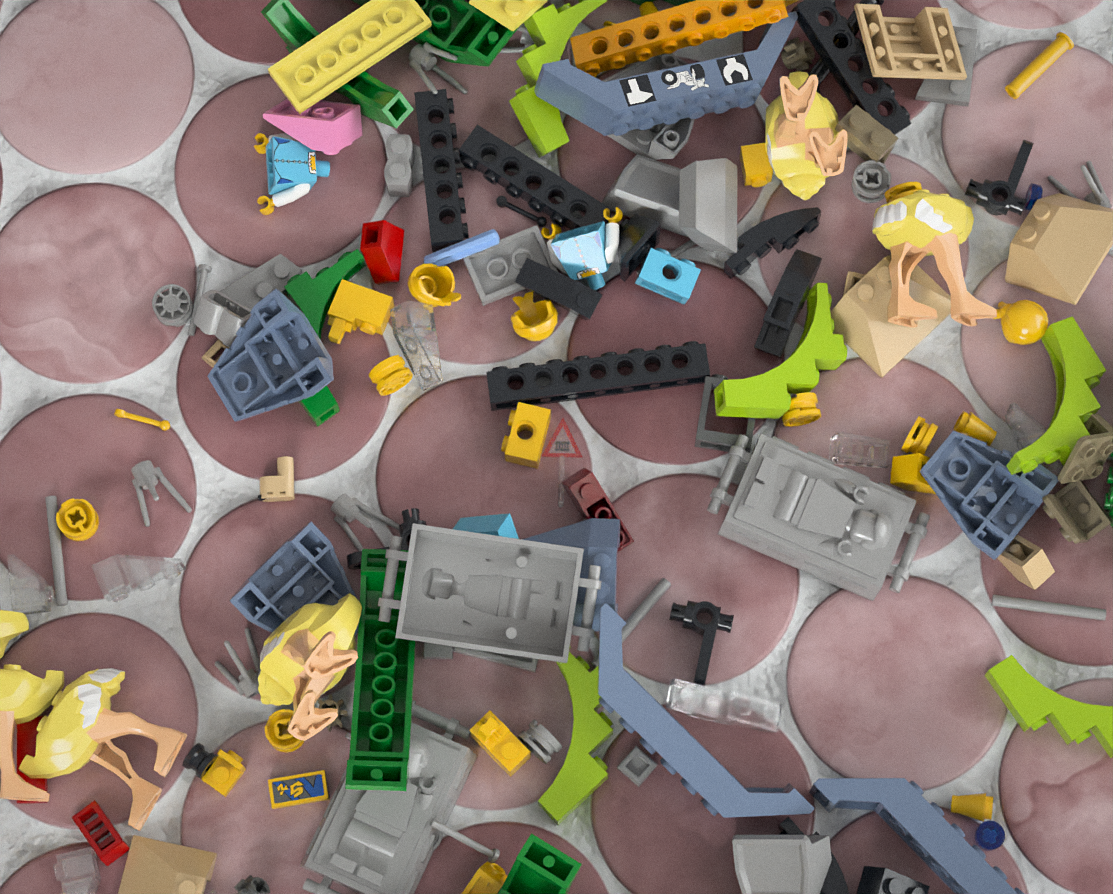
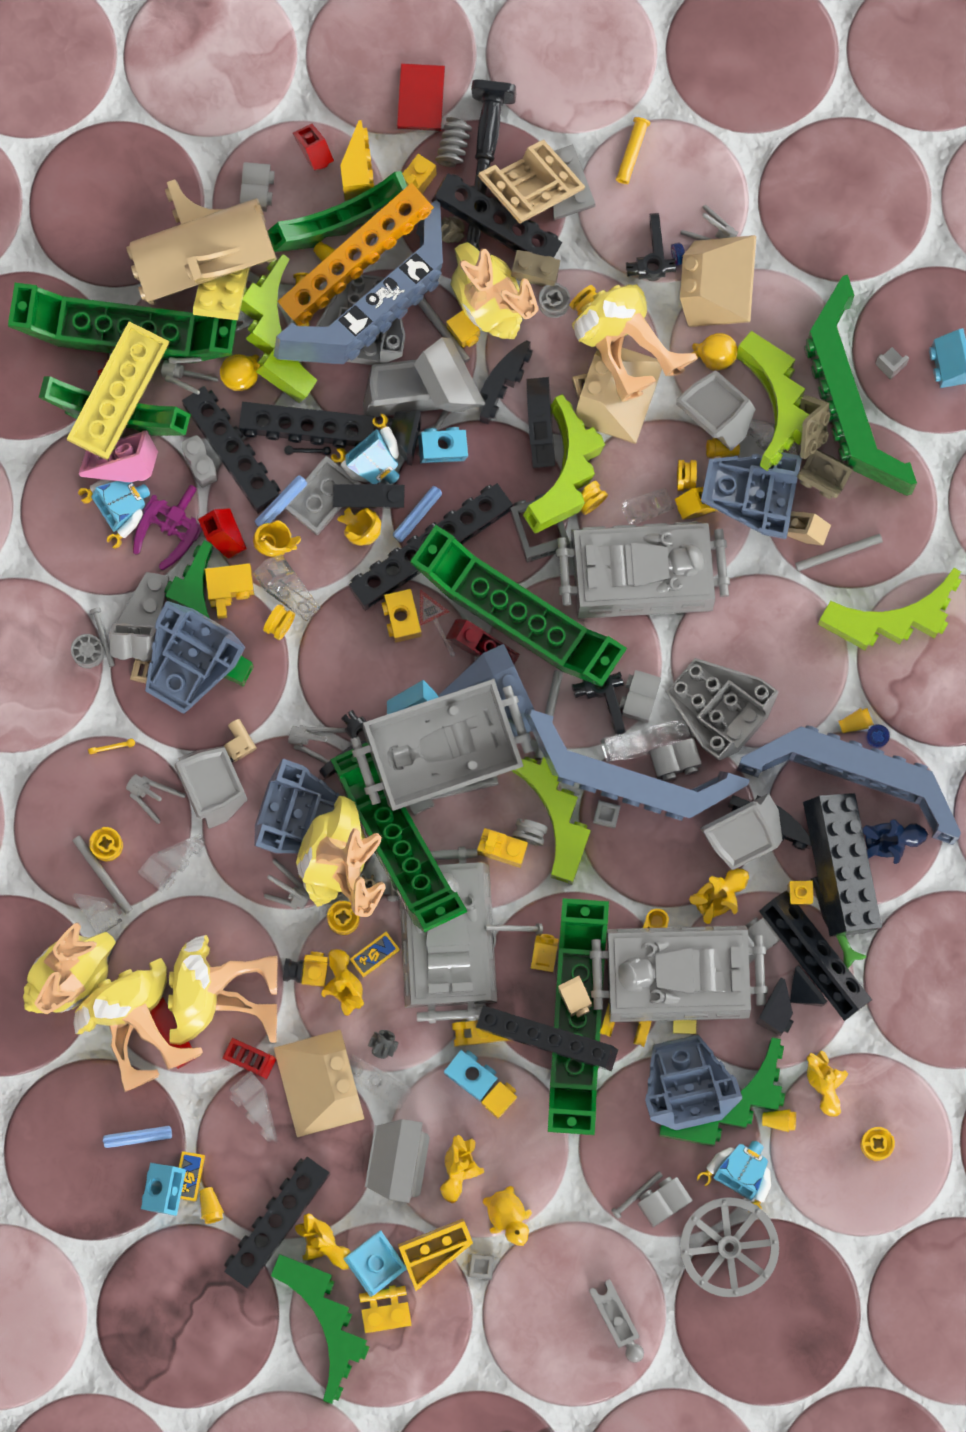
camera: 30 degrees left, 5 degrees up
none -> magenta bar [133,485,203,570]
none -> light grey helmet [175,746,247,829]
none -> yellow hat [220,354,260,391]
none -> yellow animal [321,949,364,1016]
none -> light blue axle [393,486,442,542]
none -> green slope [410,525,627,687]
none -> light grey bar [418,297,470,363]
none -> light grey brick [619,670,661,724]
none -> light grey brick [650,738,702,781]
none -> light grey wedge [666,658,779,761]
none -> light grey helmet [676,370,756,451]

